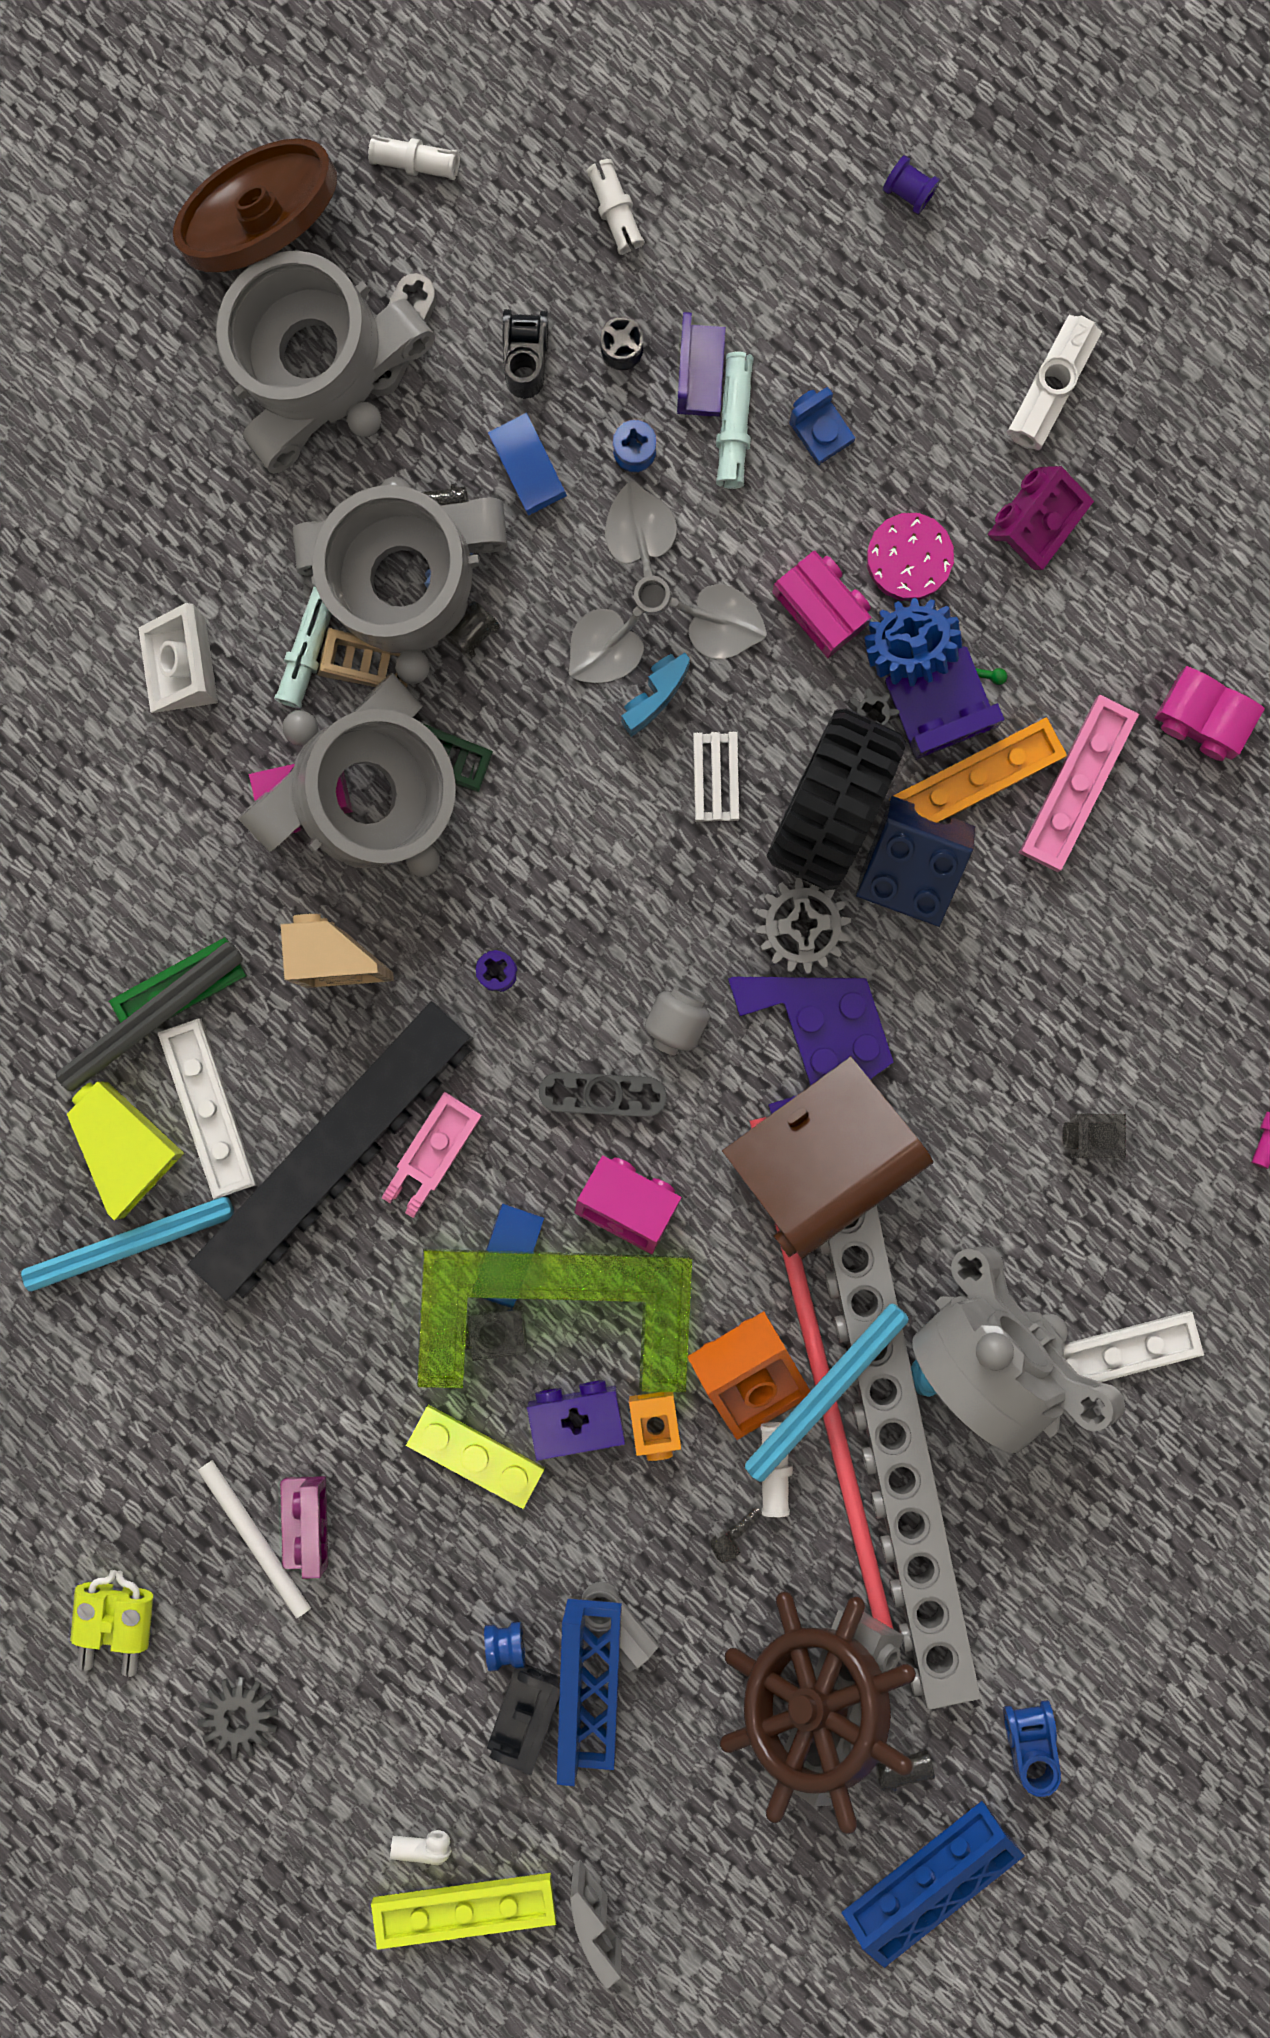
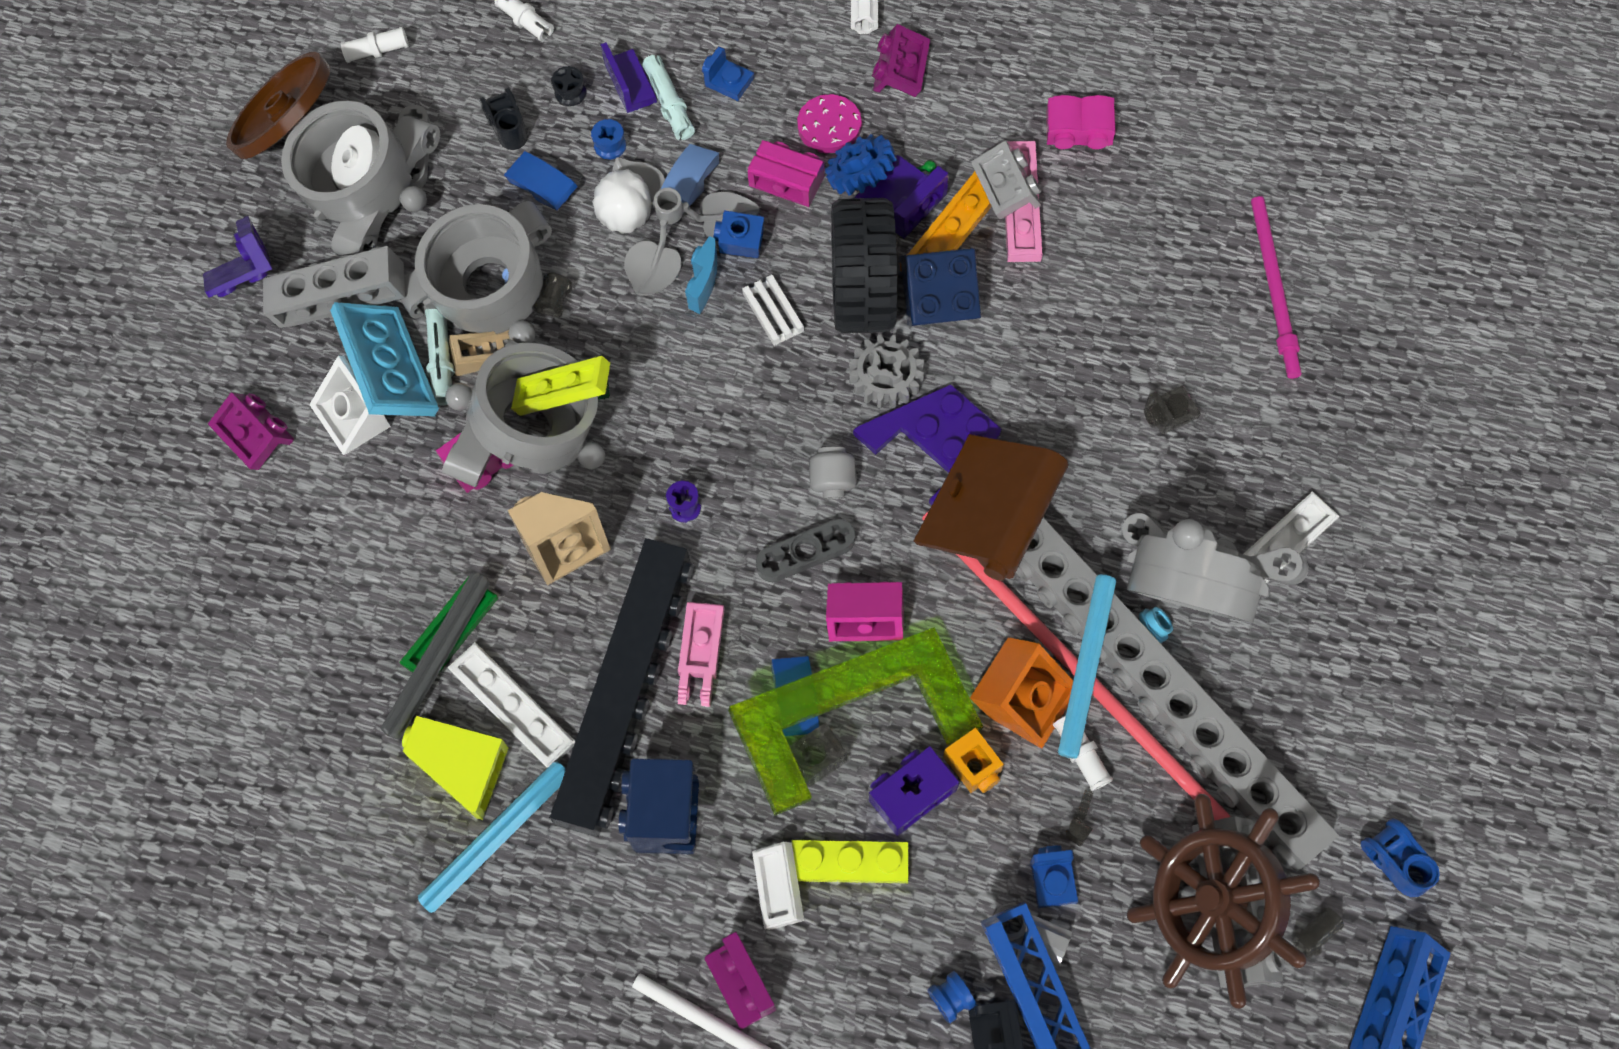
camera: 25 degrees left, 20 degrees down
none -> dark purple bracket [203,216,272,298]
none -> magenta bracket [208,392,295,470]
none -> light grey brick [263,246,405,328]
none -> medium azure tile [330,302,439,416]
none -> white plate [331,125,380,190]
none -> neon yellow plate [511,356,610,416]
none -> white hair [592,169,652,234]
none -> dark blue piece [618,759,699,854]
none -> medium blue slope [661,144,719,207]
none -> blue brick [713,210,764,258]
none -> white tile [752,842,804,930]
none -> light grey bracket [971,140,1041,220]
none -> blue bracket [1030,845,1078,908]

